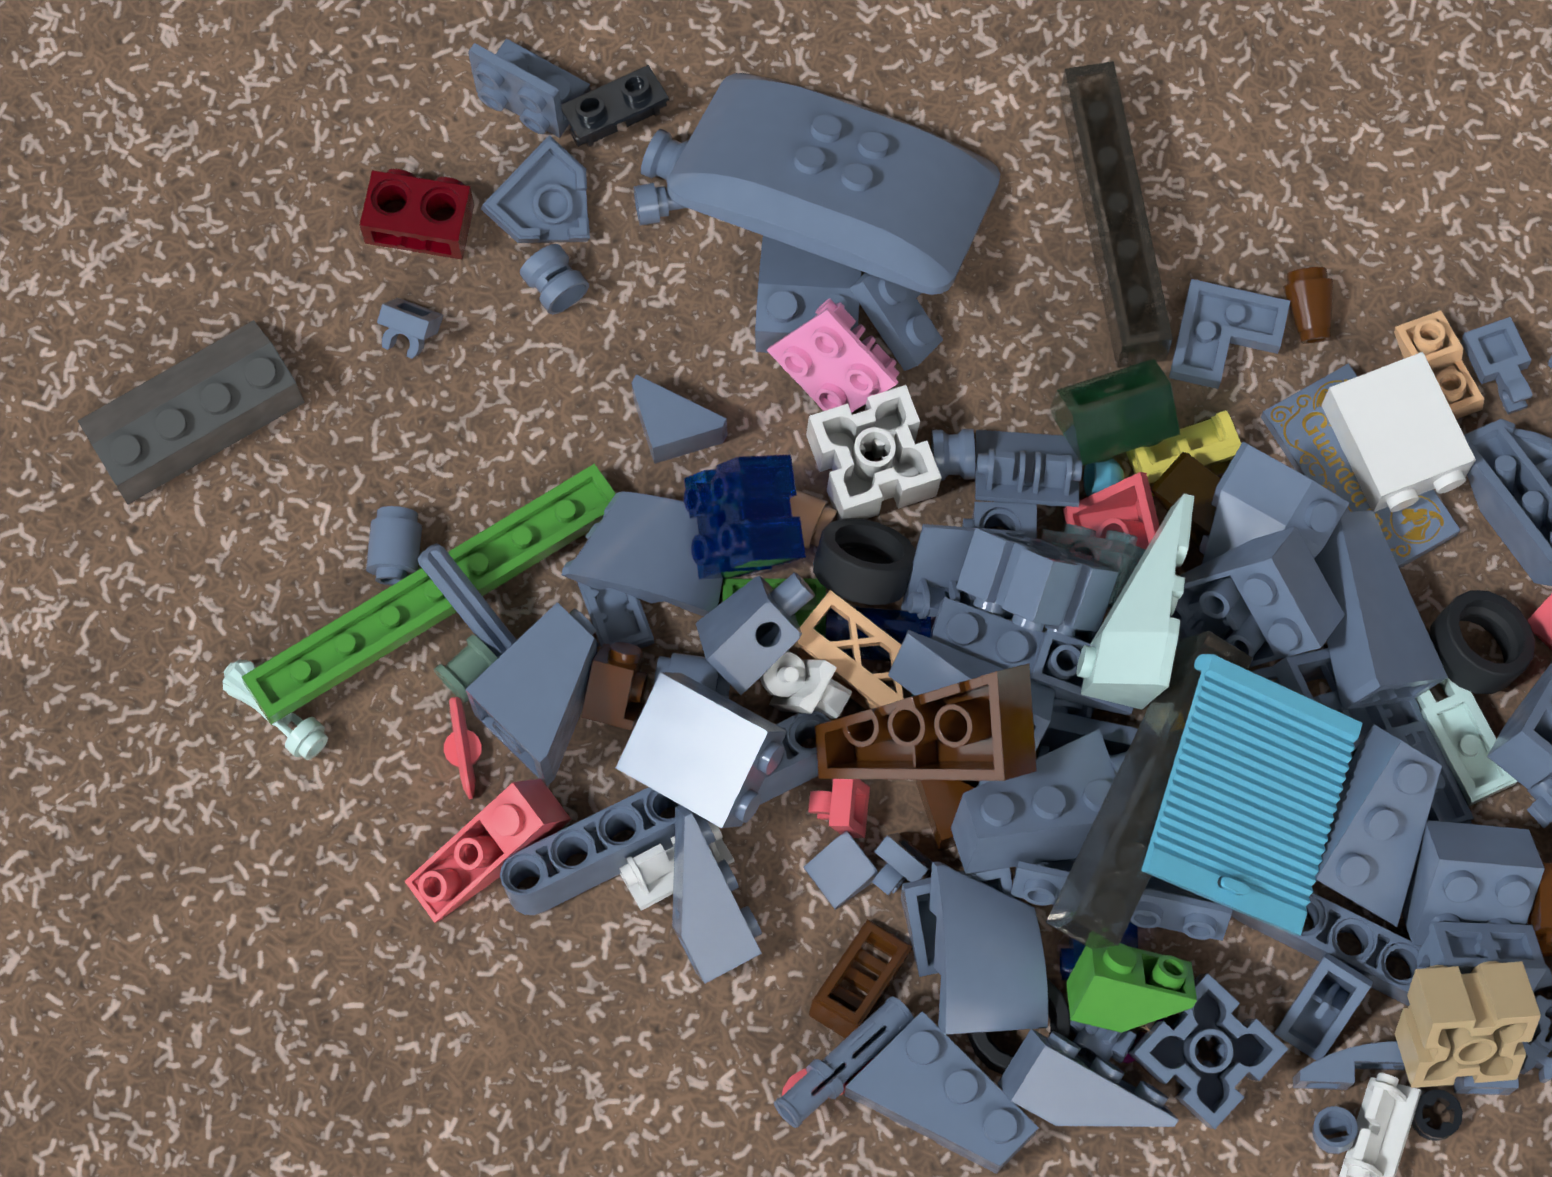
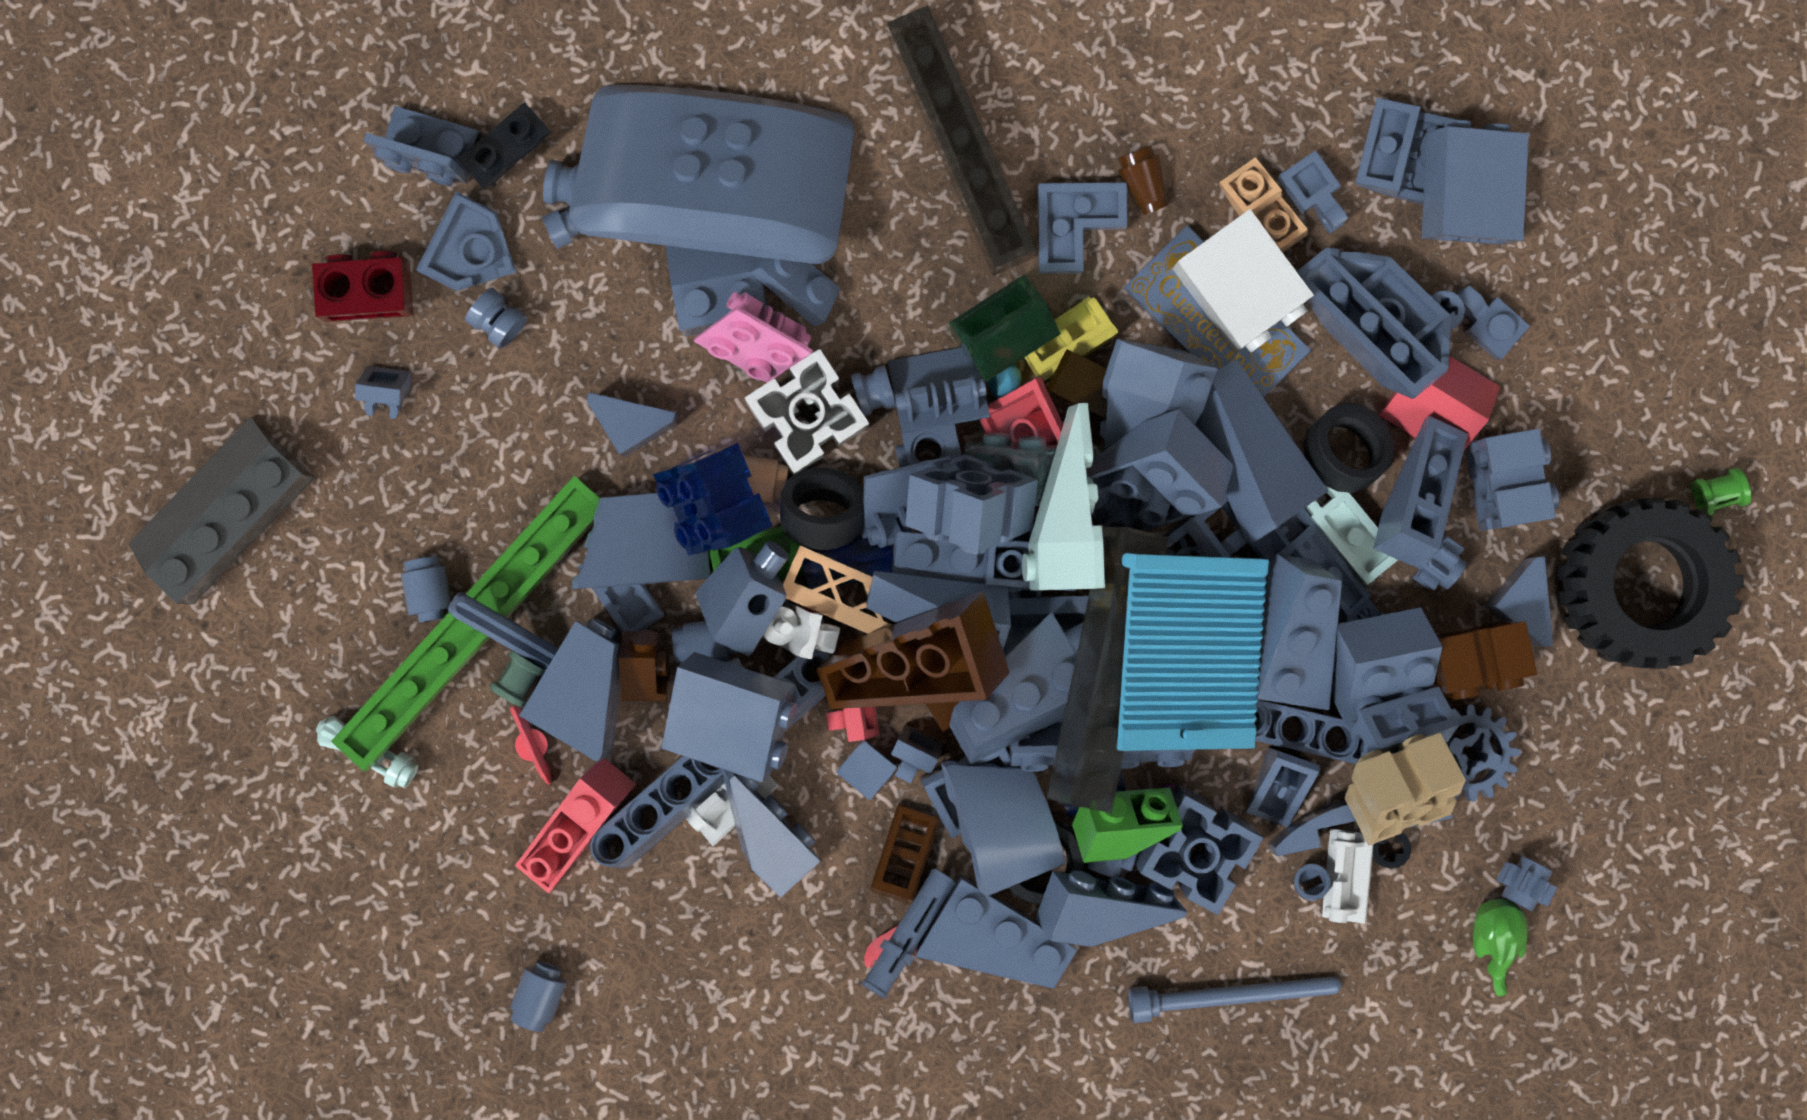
camera: 15 degrees left, 15 degrees up
none -> sand blue brick [510,961,567,1032]

